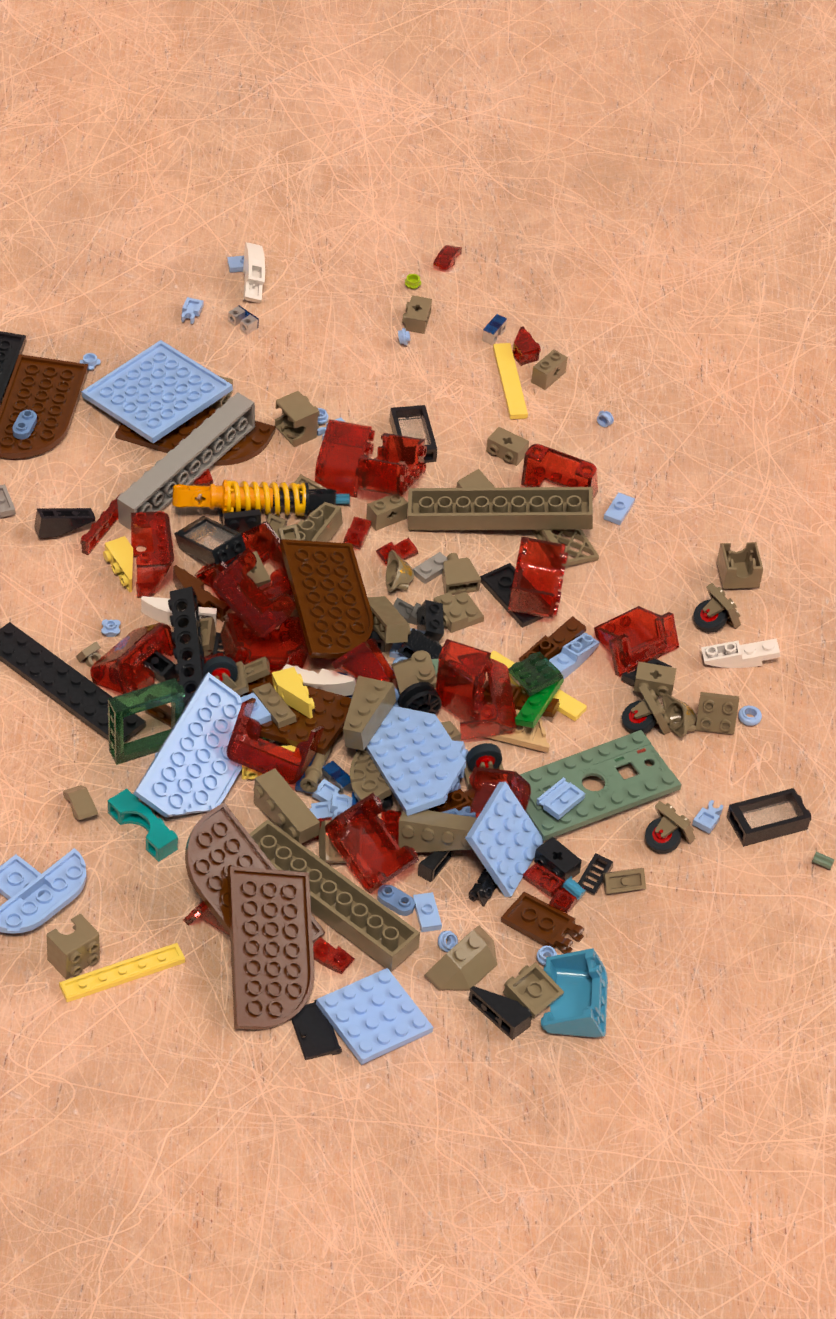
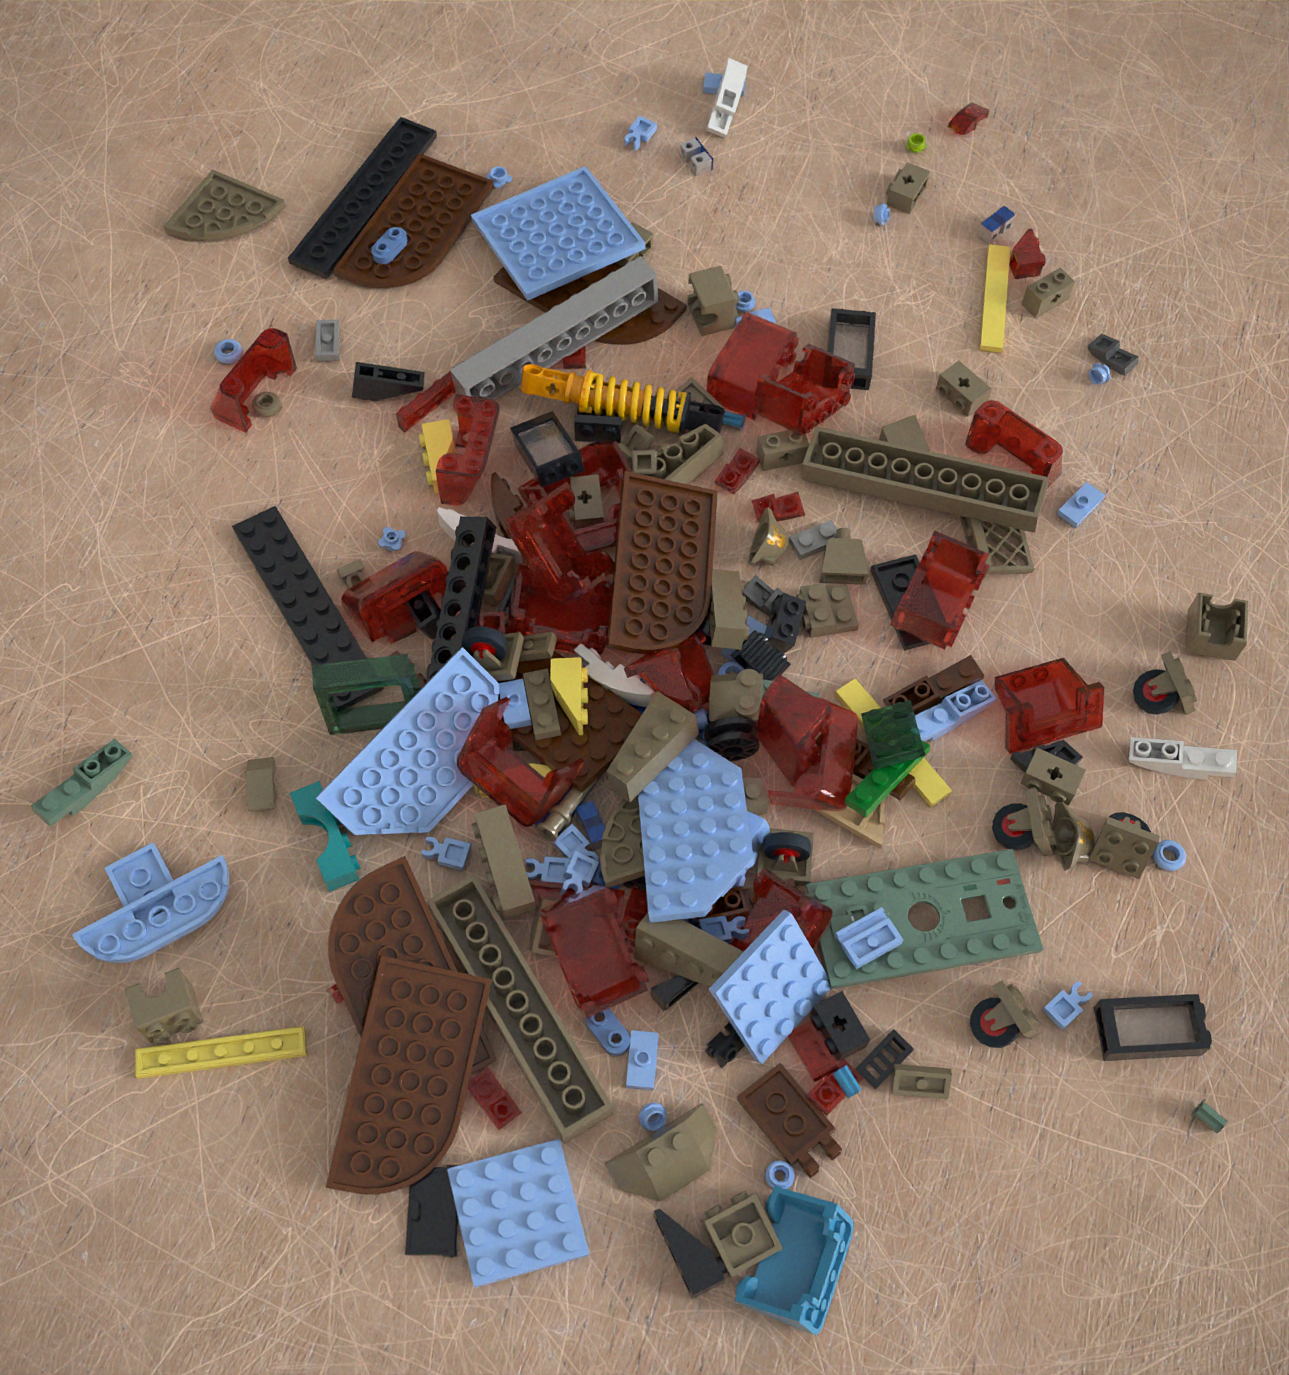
camera: 20 degrees right, 15 degrees up
none -> light blue plate [421,837,472,871]
none -> dark grey slope [1088,333,1139,376]

